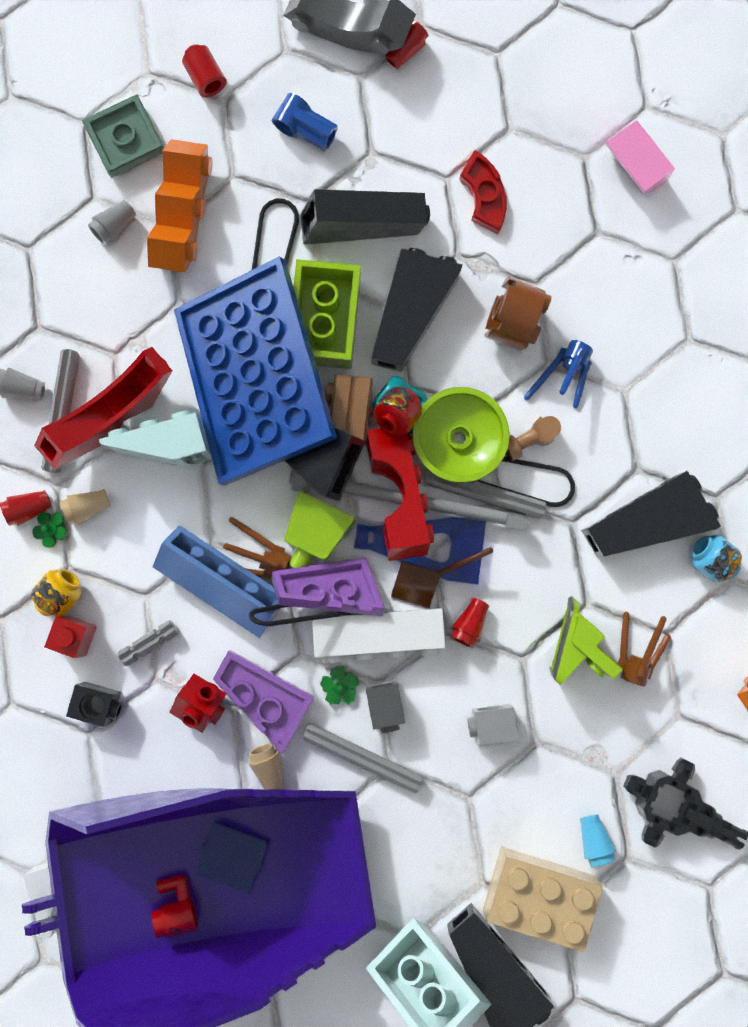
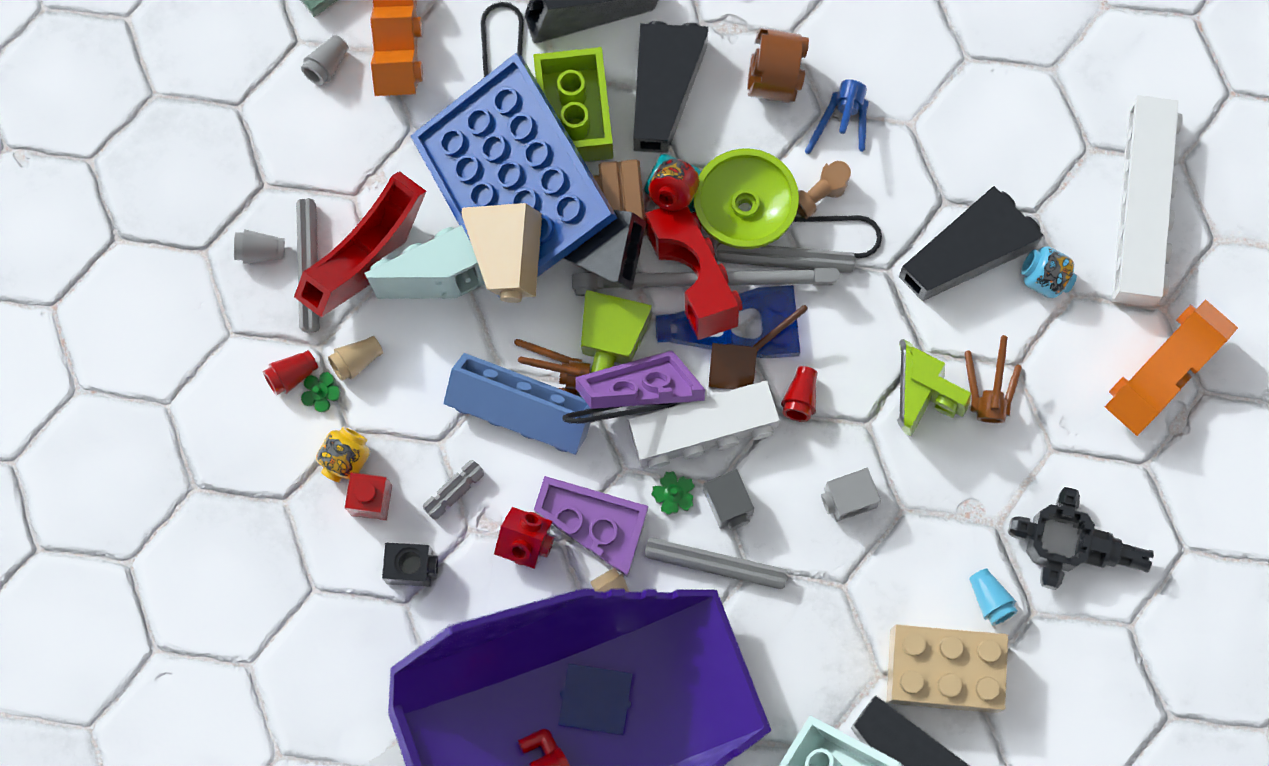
camera: 10 degrees left, 10 degrees down
none -> slope [462,203,542,303]

